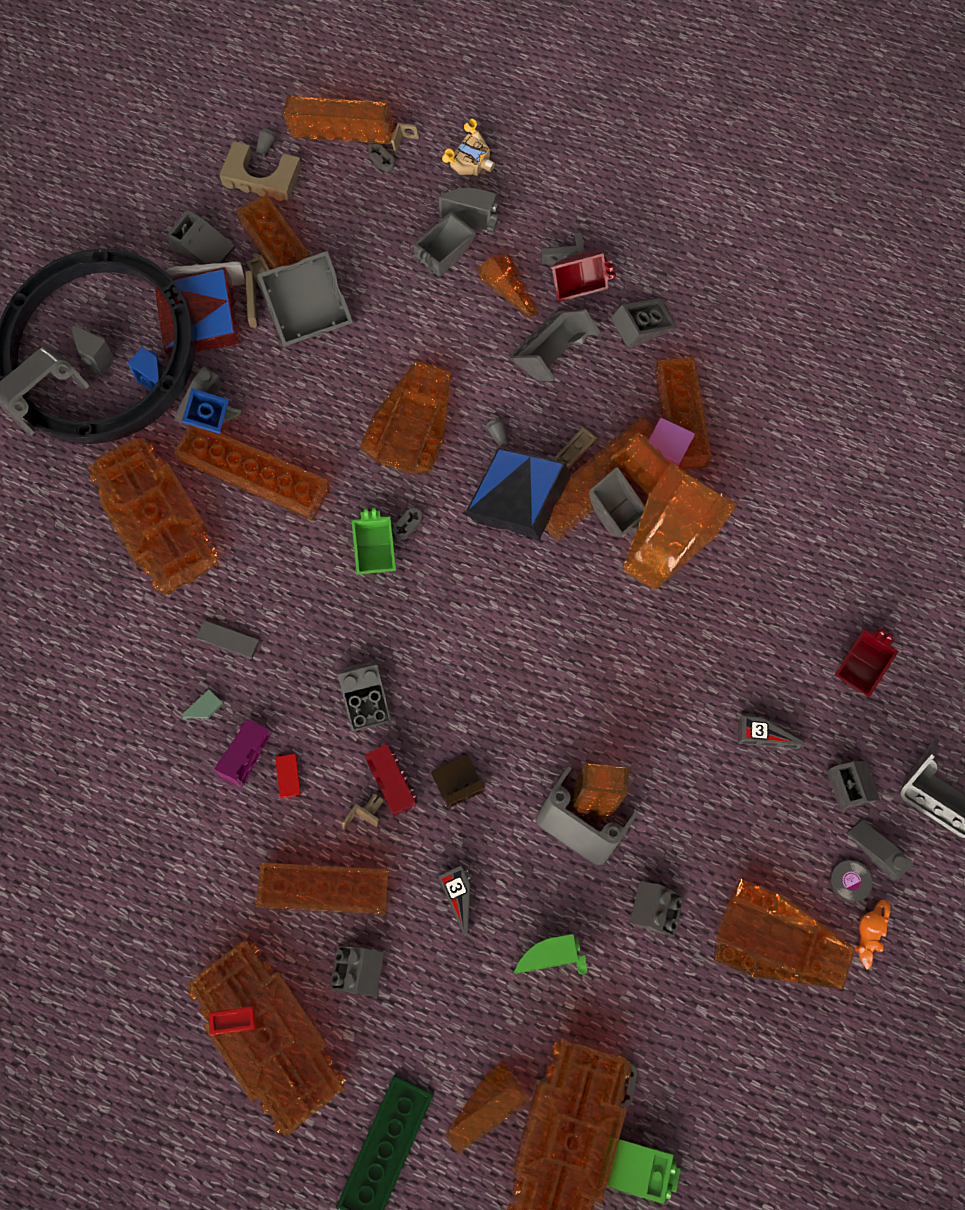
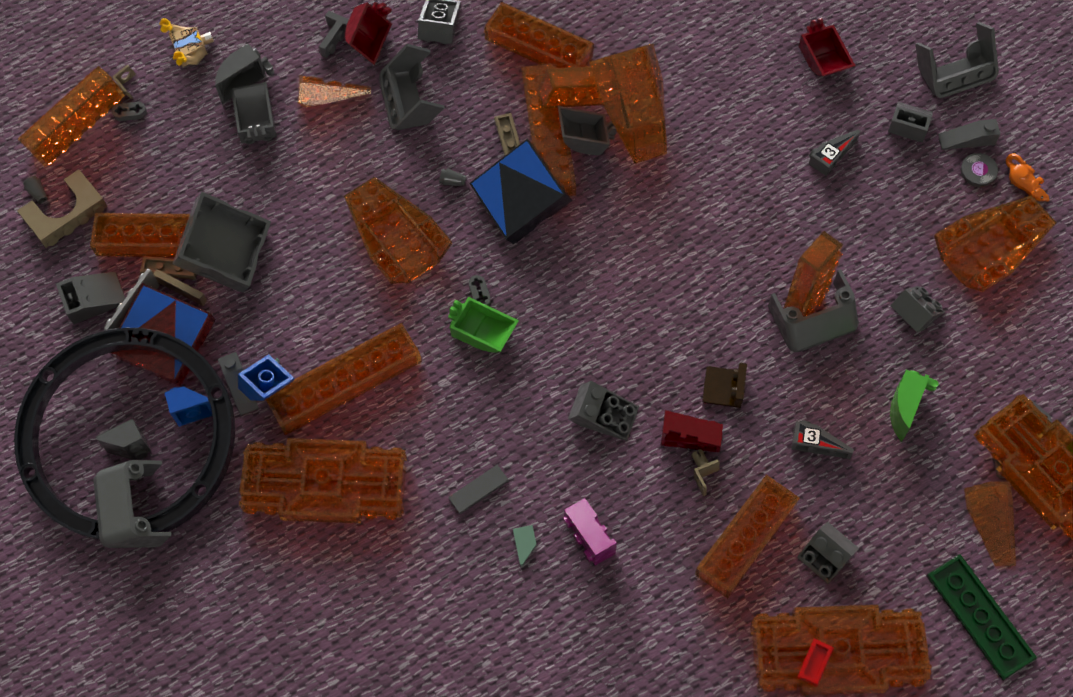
camera: 50 degrees left, 5 degrees down
red tile [275,754,301,798] -> none
medium lavender tile [644,418,695,467] -> none

